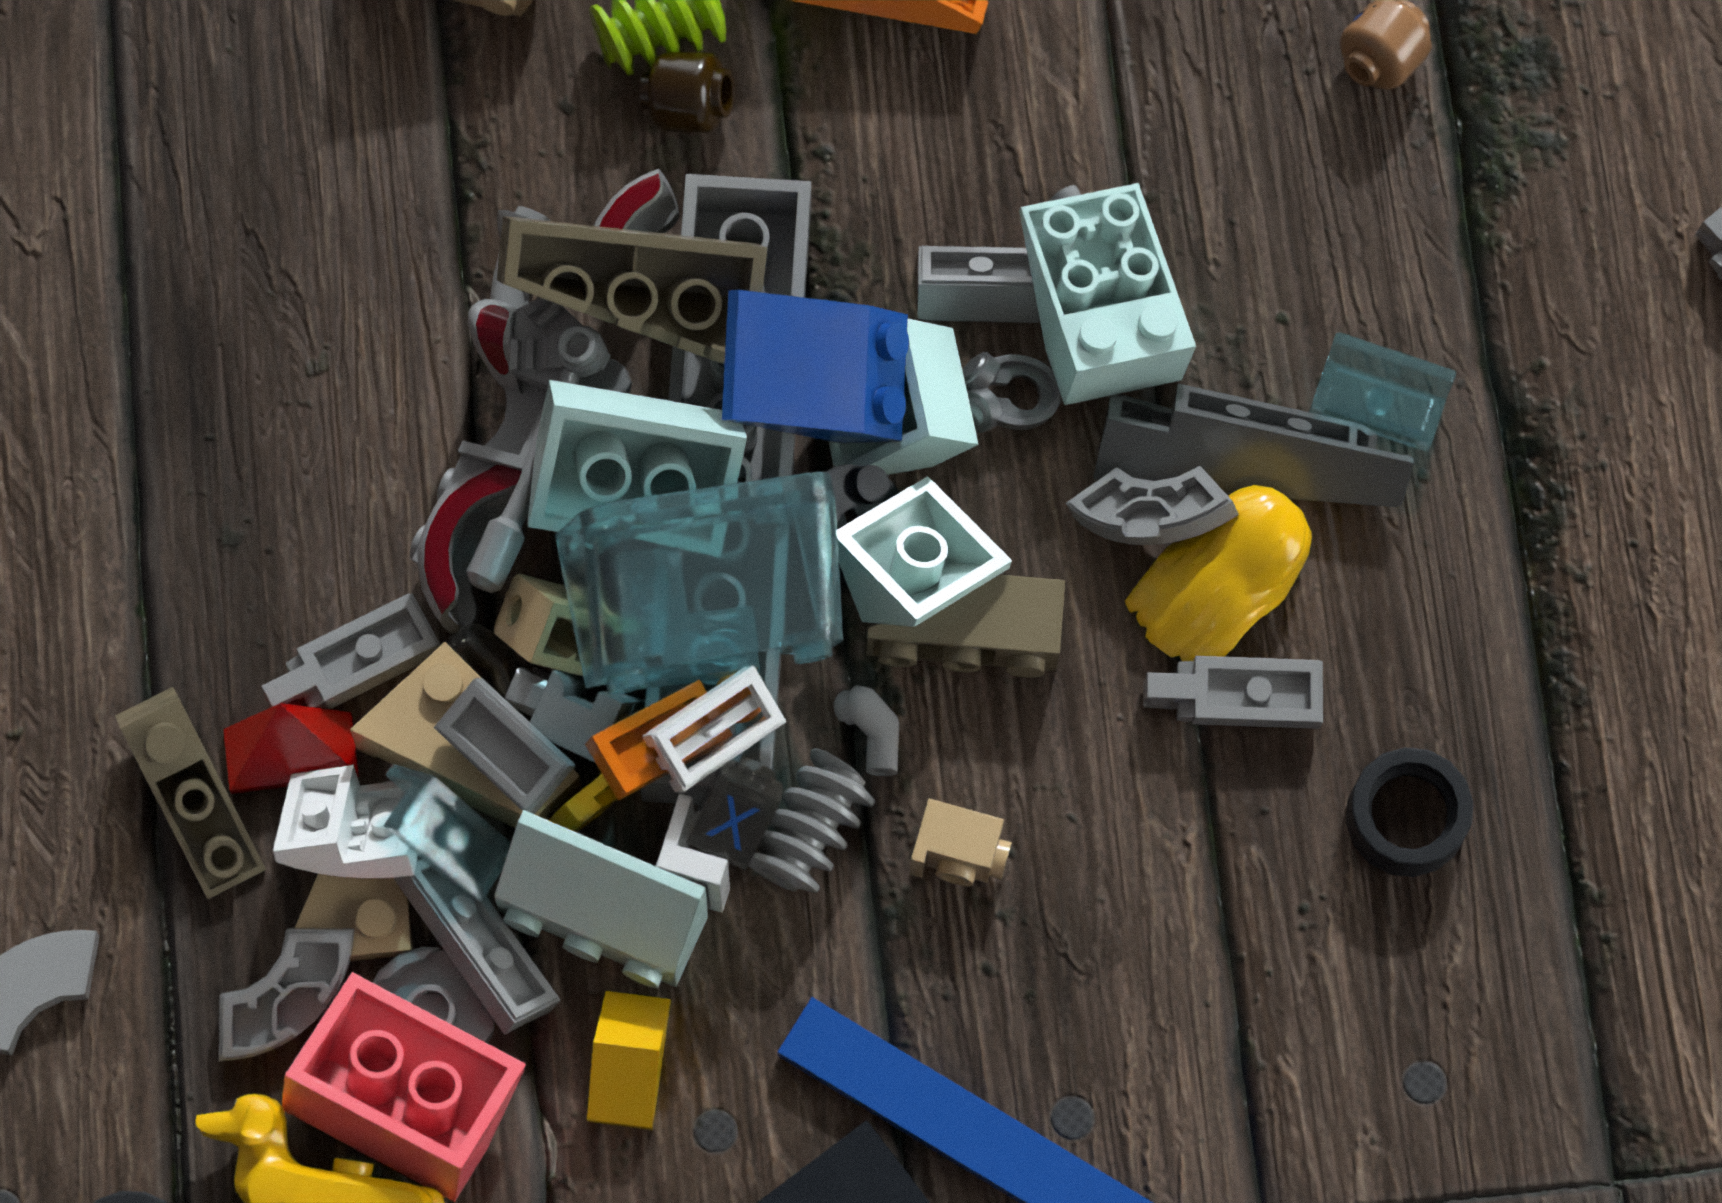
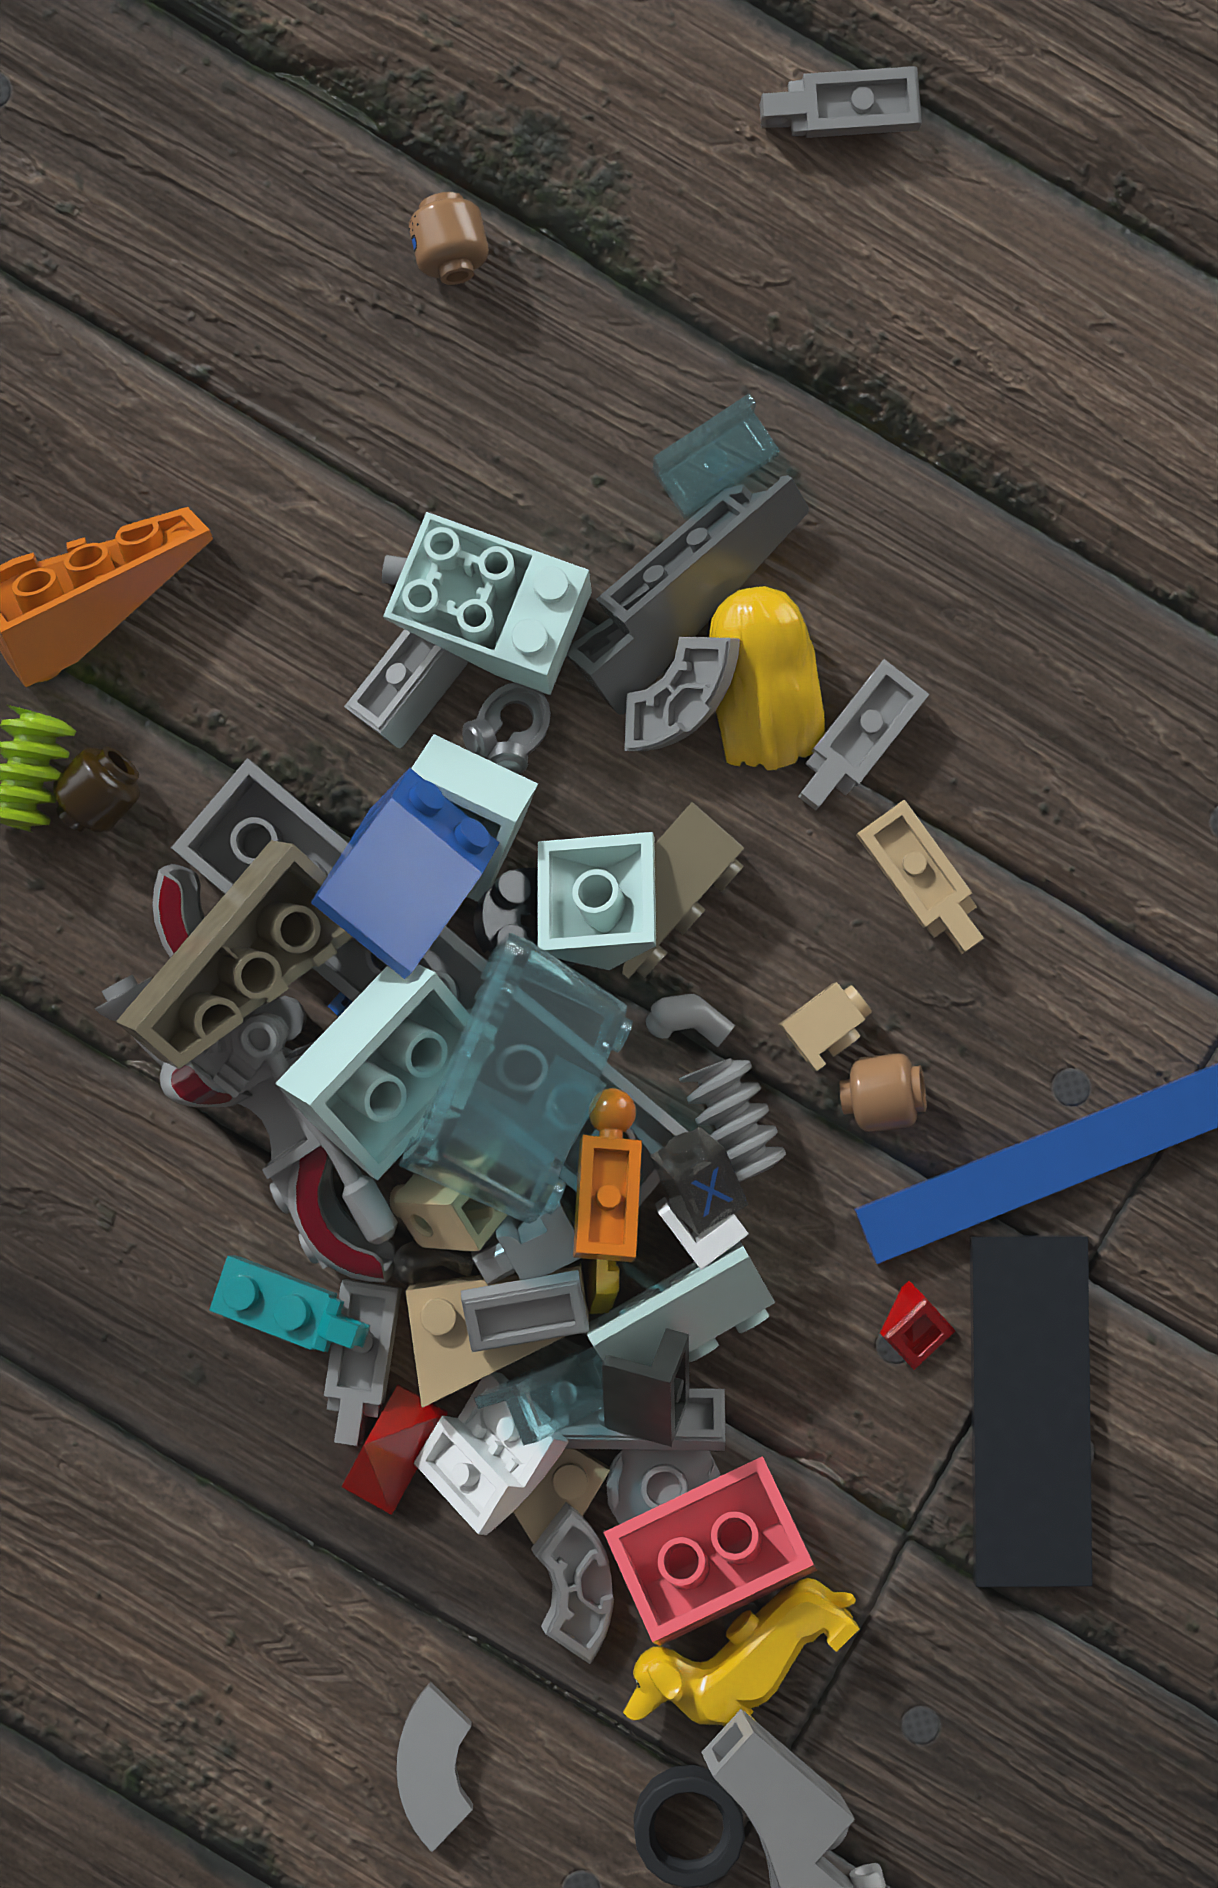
camera: 50 degrees left, 15 degrees up
dark tan slope [115,687,266,899] -> none
yellow slope [587,991,671,1130] -> none
white tile [642,666,786,793] -> none
black tyre [1346,747,1474,877] -> none
none -> teal hinge [209,1255,370,1352]
none -> pearl dark grey panel [602,1328,689,1447]
none -> medium nougat head [840,1053,927,1132]
none -> tan hinge [856,800,984,954]
none -> red slope [880,1281,956,1370]

